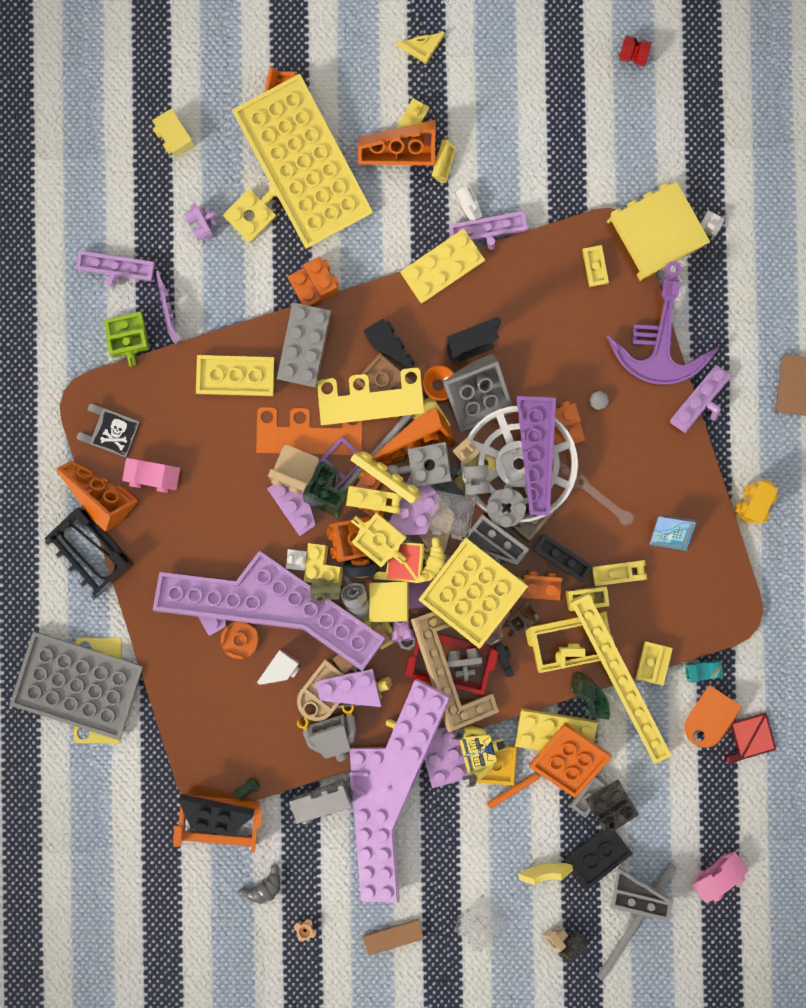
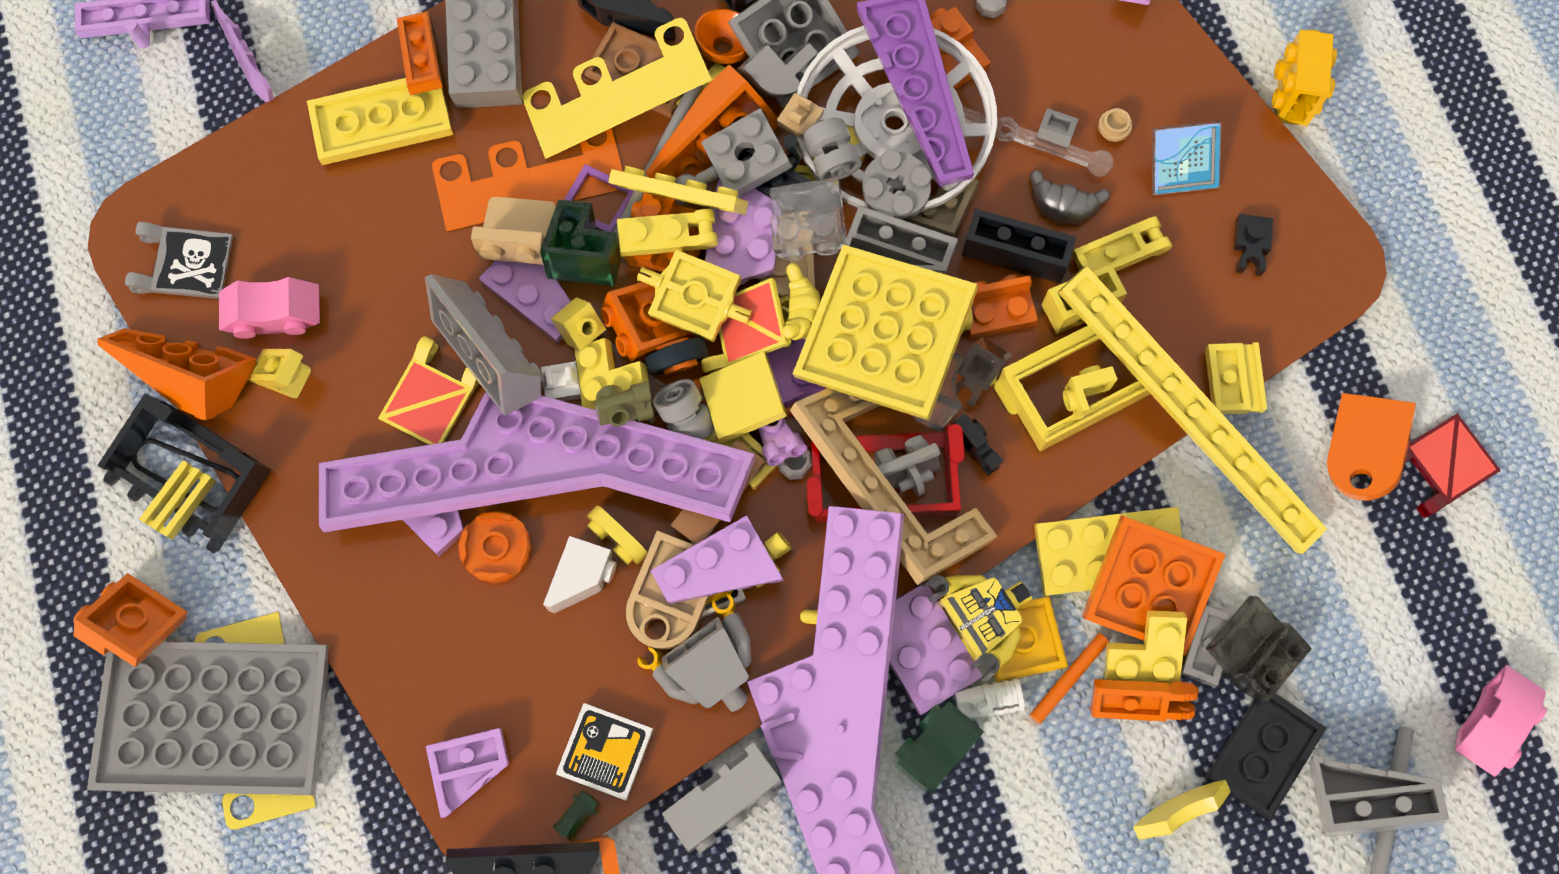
camera: 15 degrees left, 15 degrees down
lime plate [104,311,150,367] -> none
clear green brick [570,671,610,720] -> none
teal leg [685,660,723,683] -> none
none -> orange plate [73,573,187,667]
none -> light yellow tile [139,460,216,540]
none -> light yellow slope [248,349,311,398]
none -> coral flag [378,336,479,445]
none -> orange tile [396,11,443,95]
none -> light grey slope [425,274,543,416]
none -> lavender wing [426,727,510,818]
none -> light yellow plate [550,297,606,351]
none -> tile [556,703,654,801]
none -> light yellow plate [587,505,648,565]
none -> light grey brick [736,43,818,98]
none -> clear green brick [895,701,984,796]
none -> white hinge [955,678,1025,718]
none -> flat silver piece [1029,170,1110,225]
none -> light grey tile [1036,108,1079,148]
none -> orange hinge [1090,679,1199,722]
none -> tan plate [1098,108,1132,142]
none -> light yellow plate [1104,610,1187,684]
none -> black plate [1233,214,1274,276]

